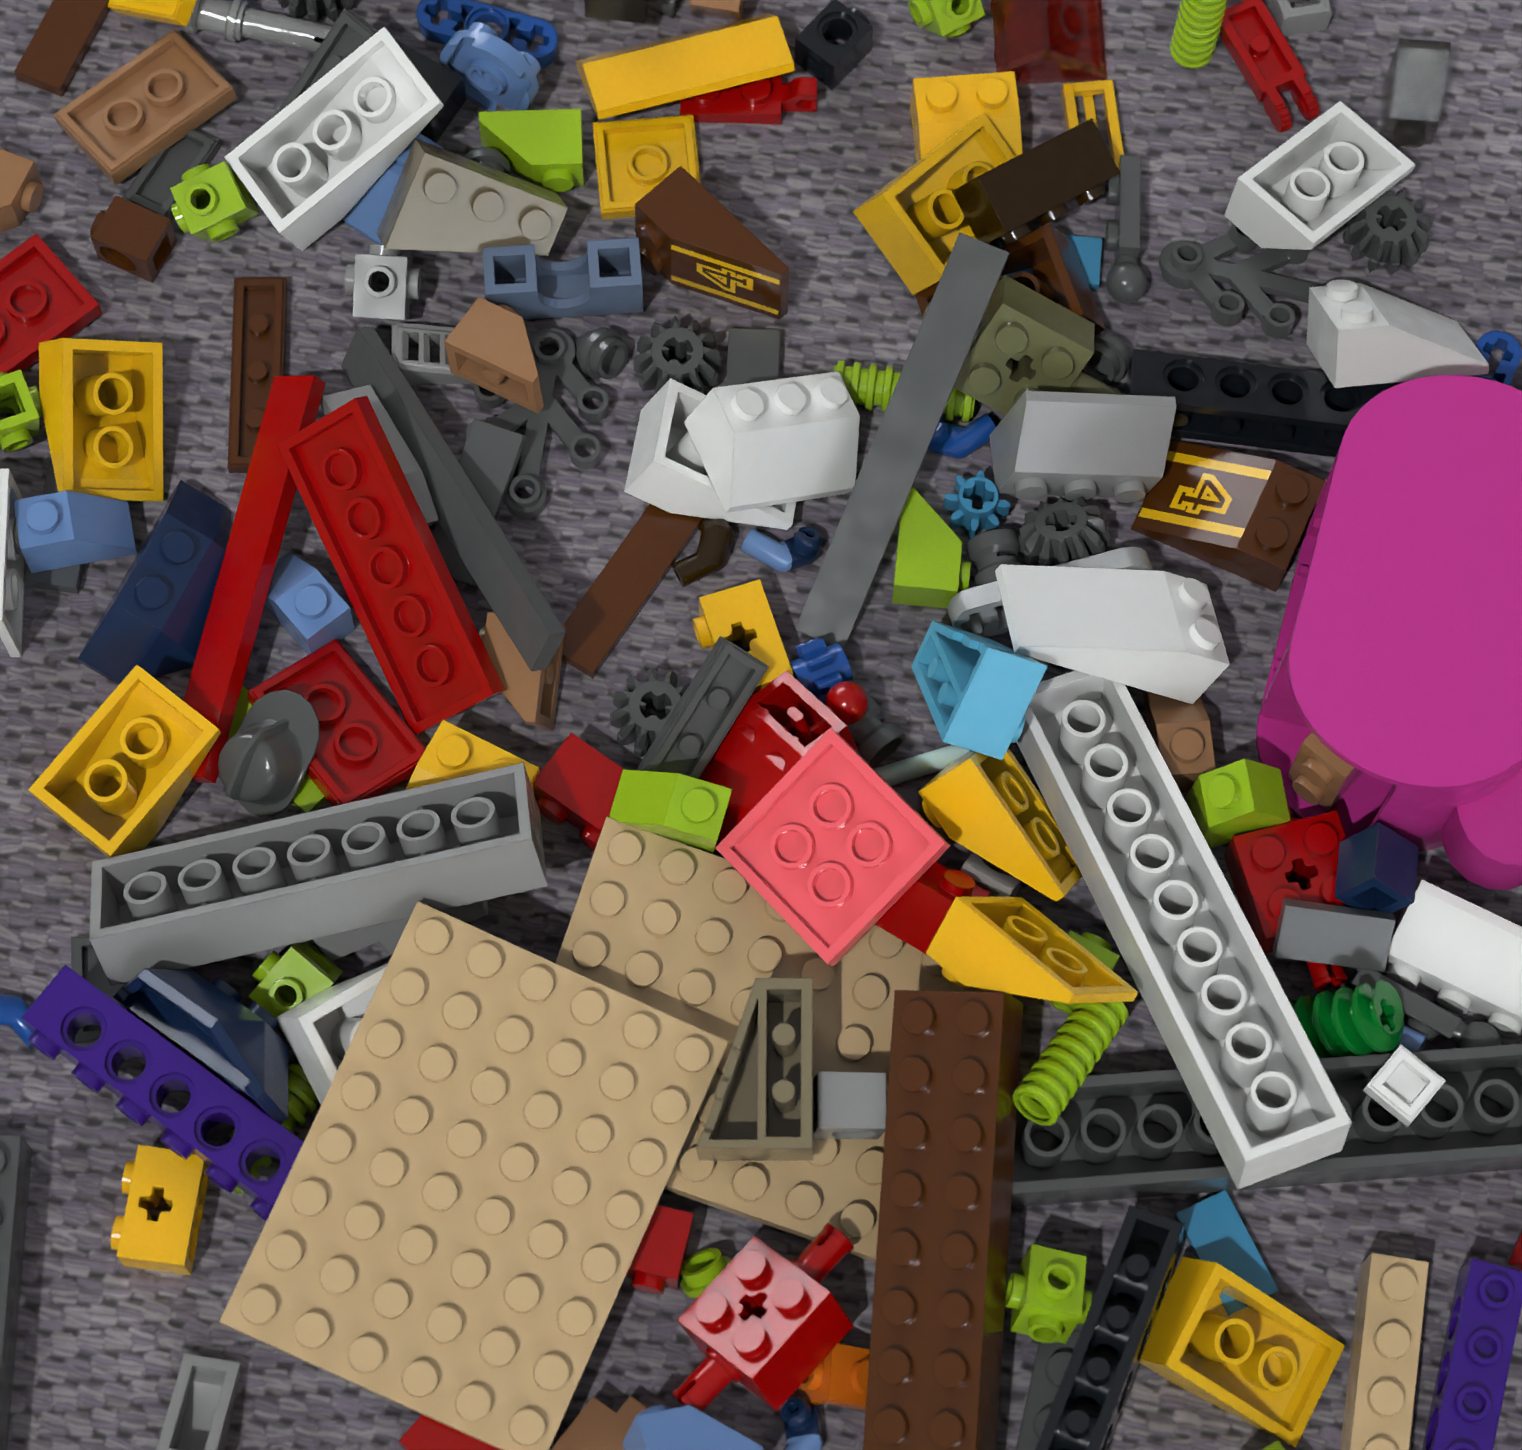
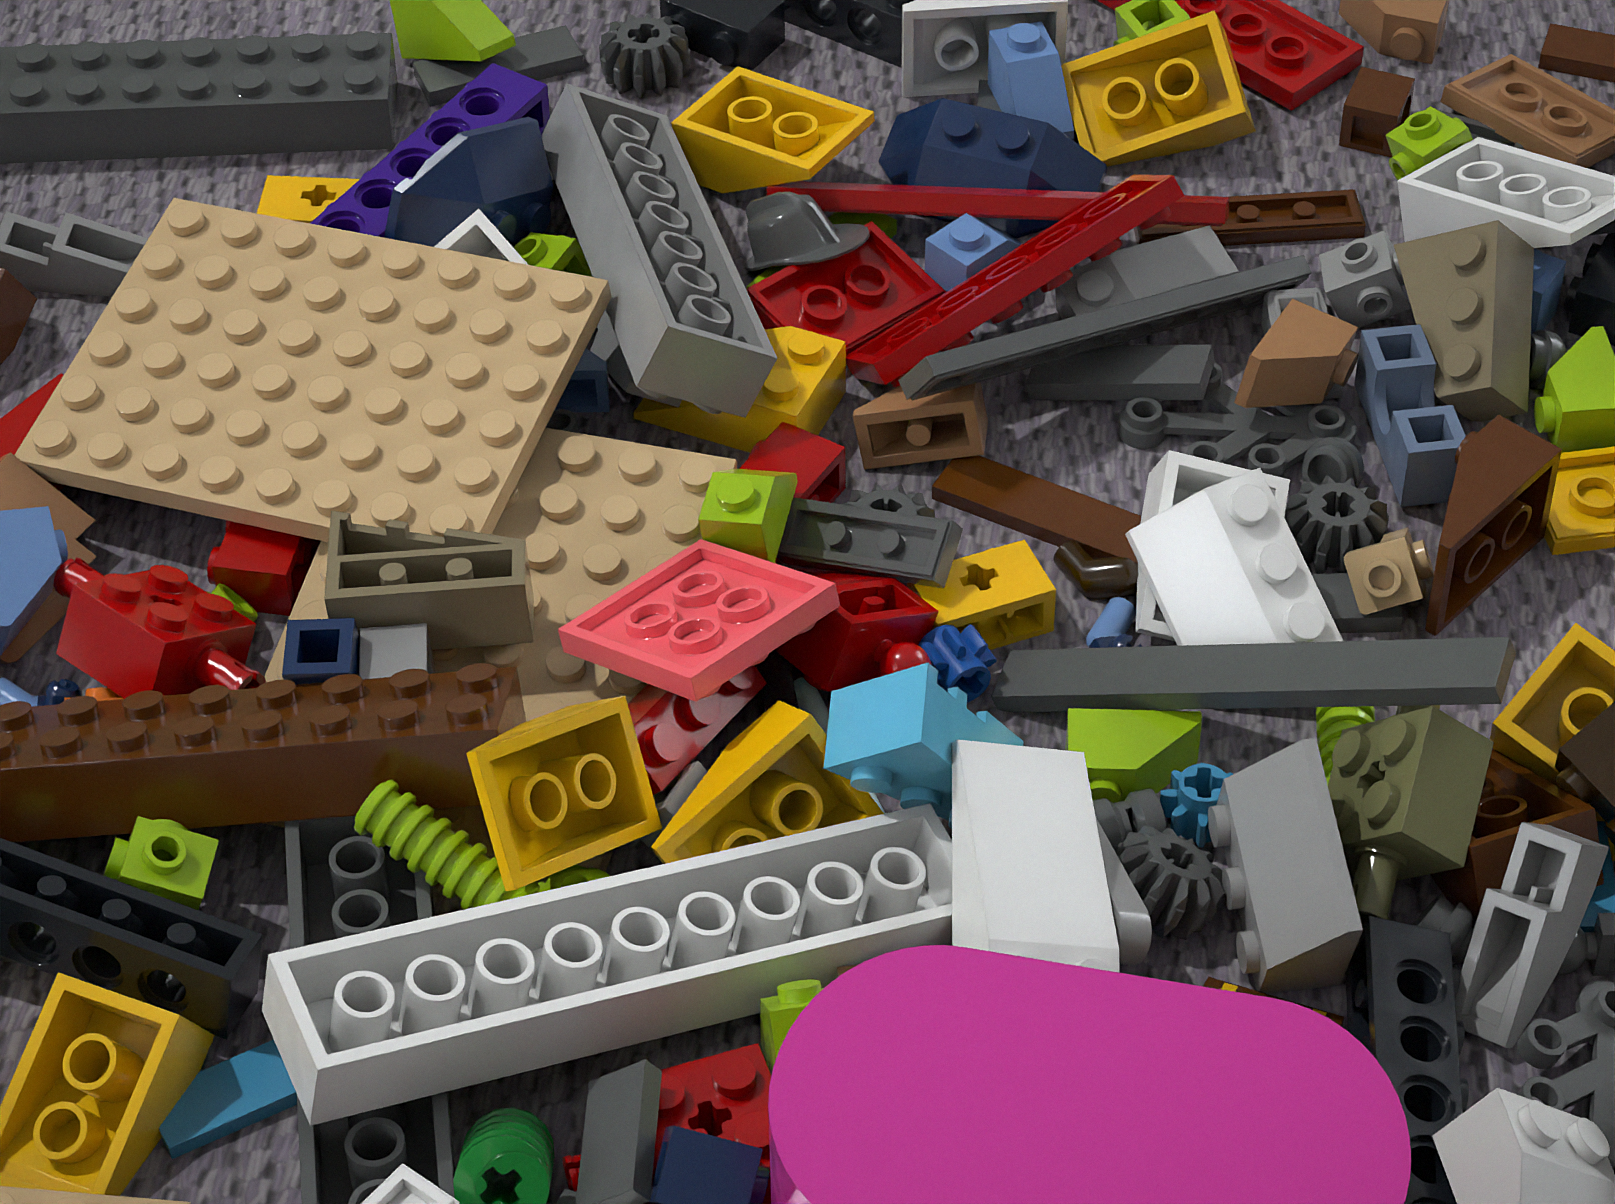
camera: 90 degrees right, 25 degrees down
none -> dark blue brick [282,618,360,685]
none -> tan bracket [1344,528,1434,615]
none -> light grey slope [1455,822,1609,1048]

